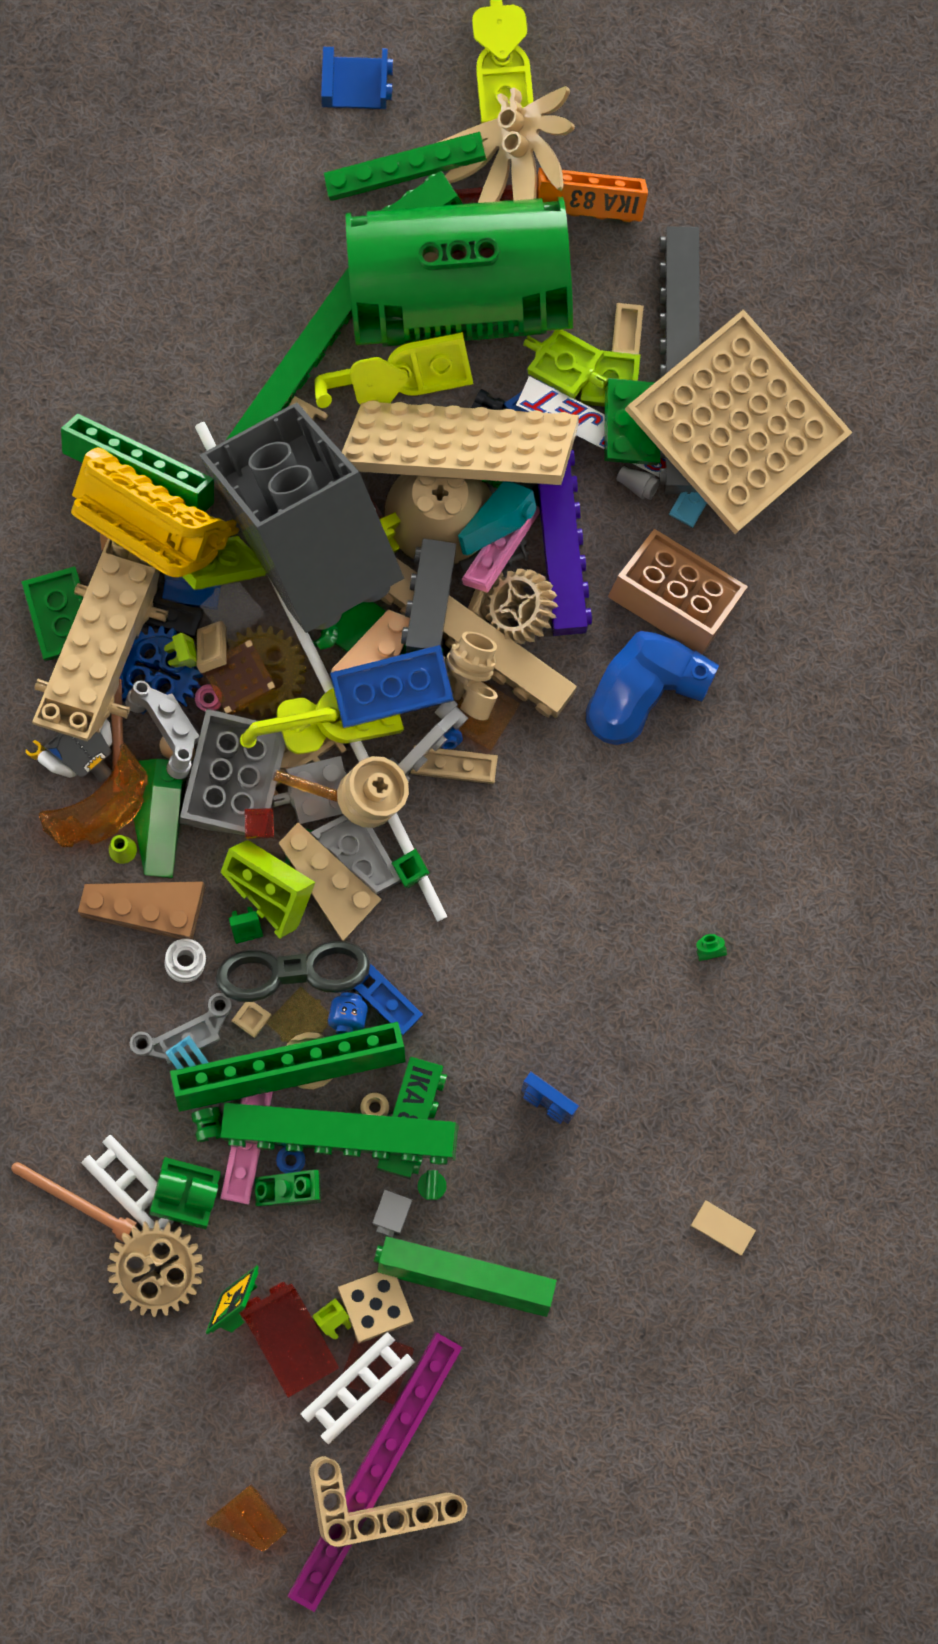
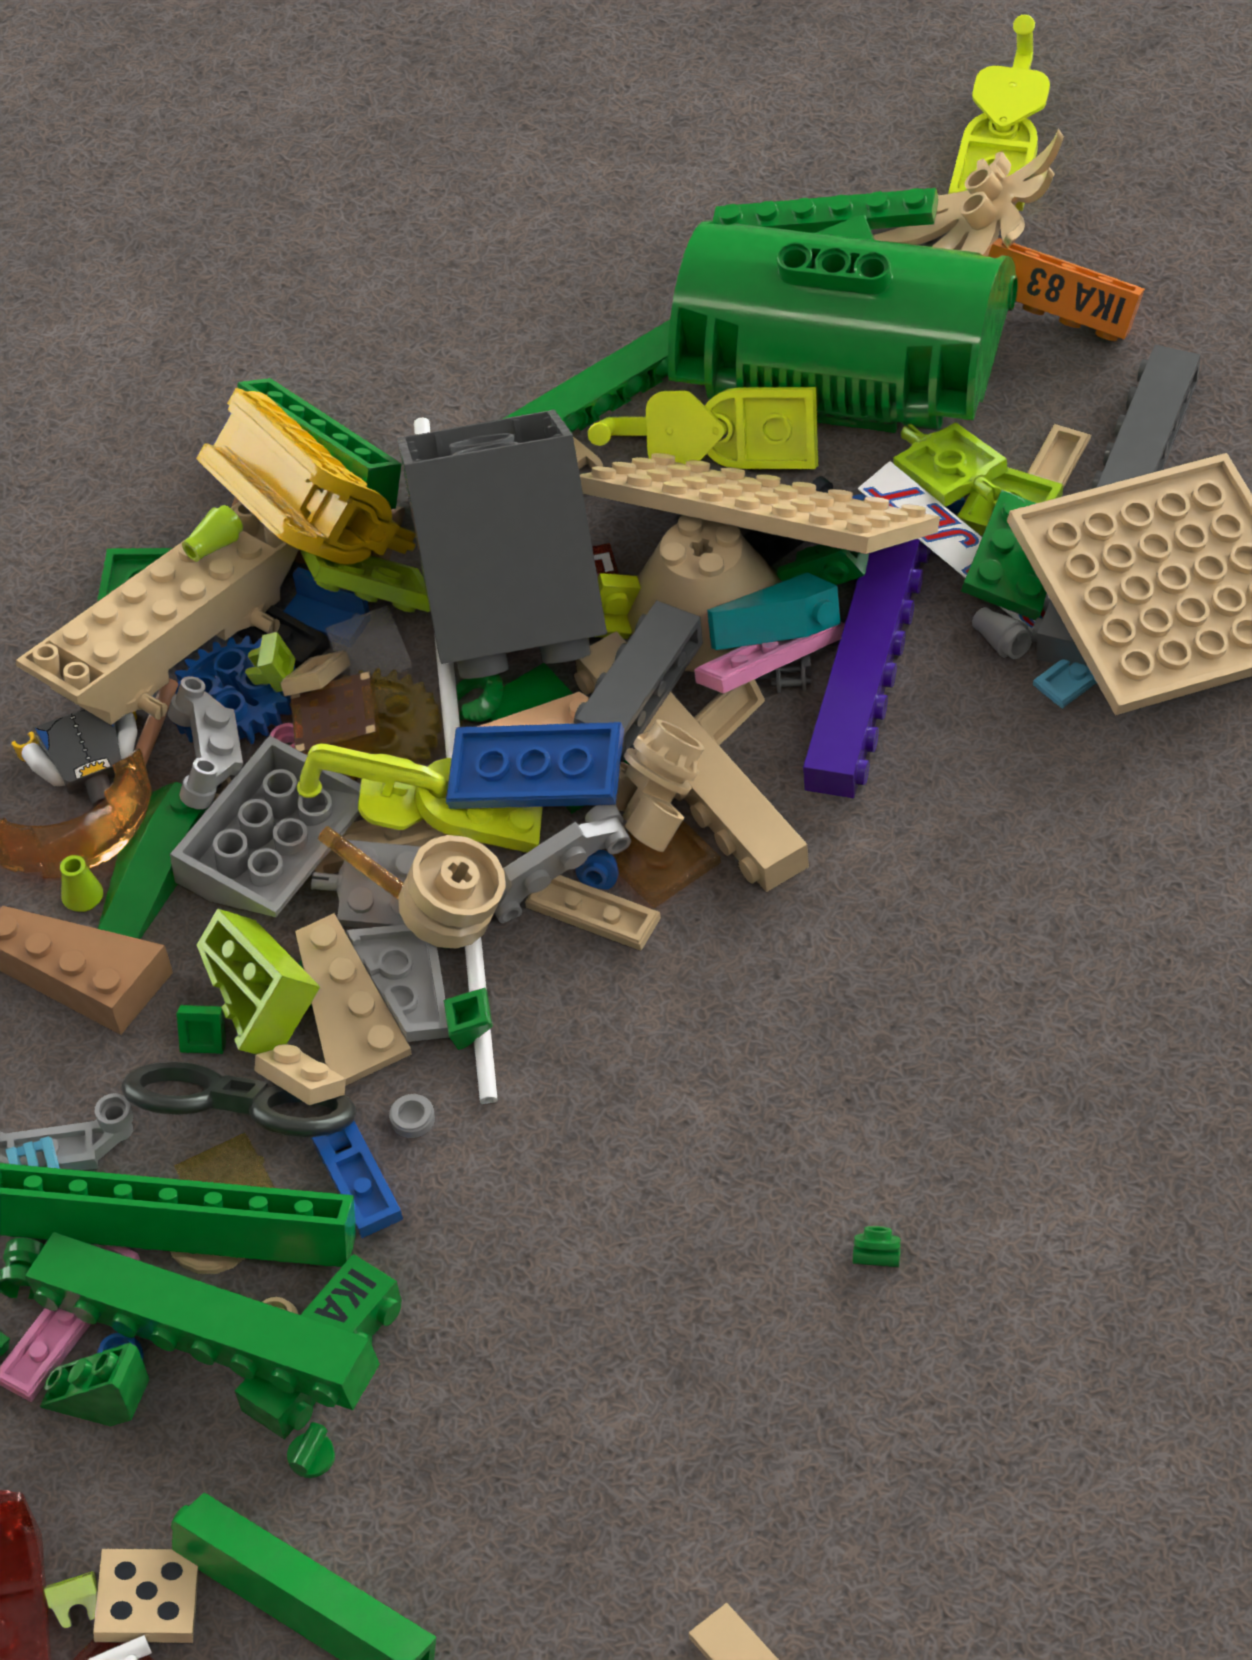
camera: 30 degrees right, 25 degrees down
white wheel [165,939,206,983] -> none
tan tile [232,1002,272,1038] -> none
clear red tile [244,808,274,839] -> none
blue panel [321,47,393,109] -> none
blue head [328,992,368,1035] -> none
light grey brick [373,1190,412,1238] -> none
tan gear [484,568,559,644] -> none
blue plate [521,1071,579,1124] -> none
blue piece [586,631,719,745] -> none
medium nougat slope [608,529,748,655] -> none
none -> lime cone [182,505,243,562]
none -> tan plate [254,1044,346,1105]
none -> light grey tile [389,1094,435,1138]

